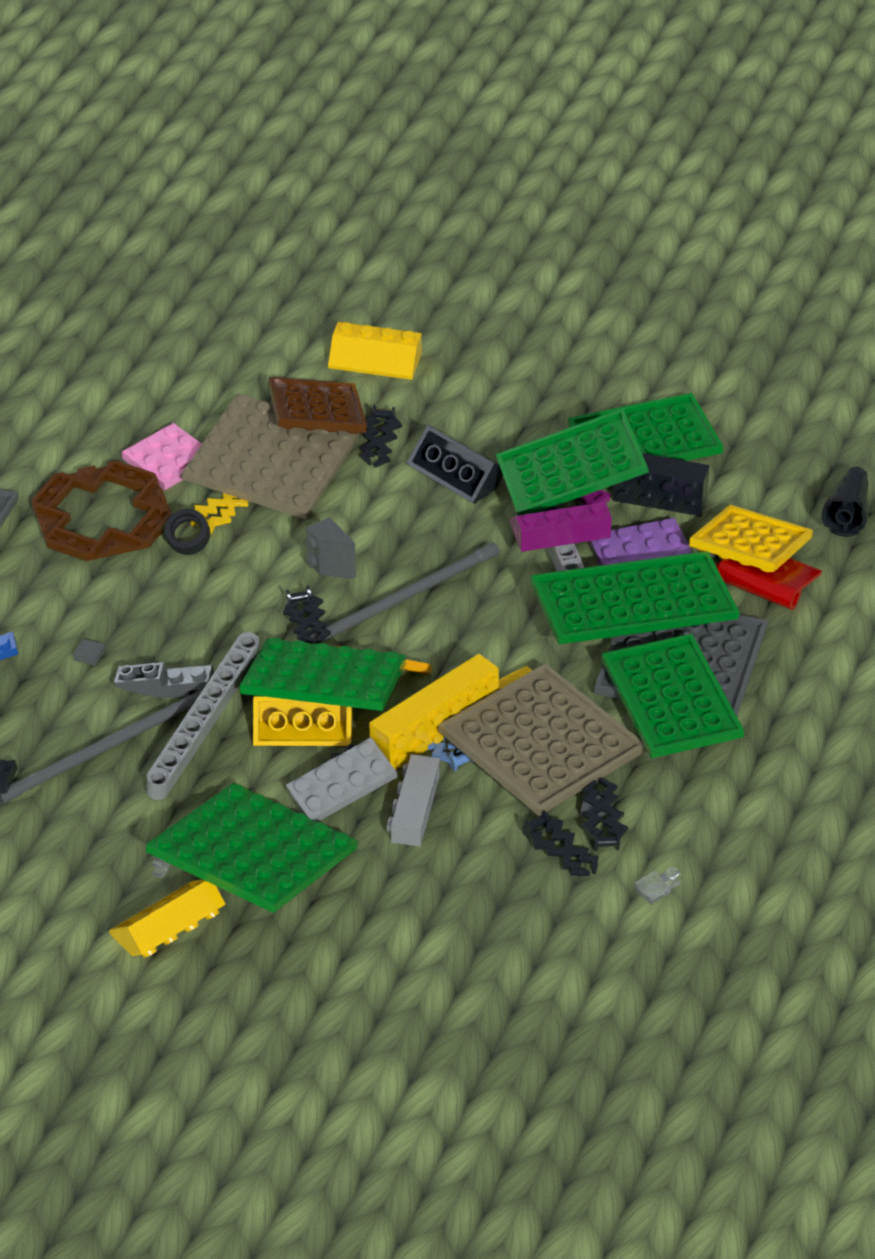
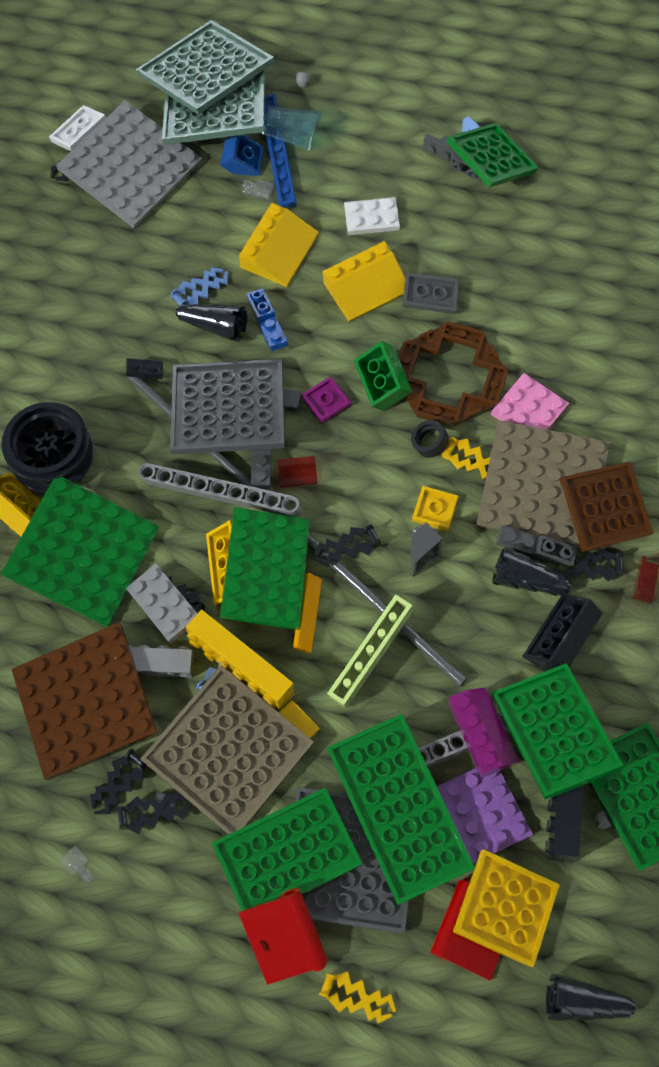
camera: 85 degrees right, 25 degrees up
none -> black wheel [1,402,94,493]
none -> reddish brown plate [12,622,158,781]
none -> dark grey plate [170,359,285,454]
none -> red door [238,888,328,985]
none -> clear red panel [277,456,317,488]
none -> magenta tile [301,376,352,424]
none -> yellow piece [319,971,396,1024]
none -> yellowish green brick [327,595,413,708]
none -> green brick [353,341,412,411]
none -> yellow tile [412,486,459,532]
none -> black cone [492,547,571,596]
none -> dark grey slope [496,525,577,566]
none -> clear red panel [632,555,659,603]

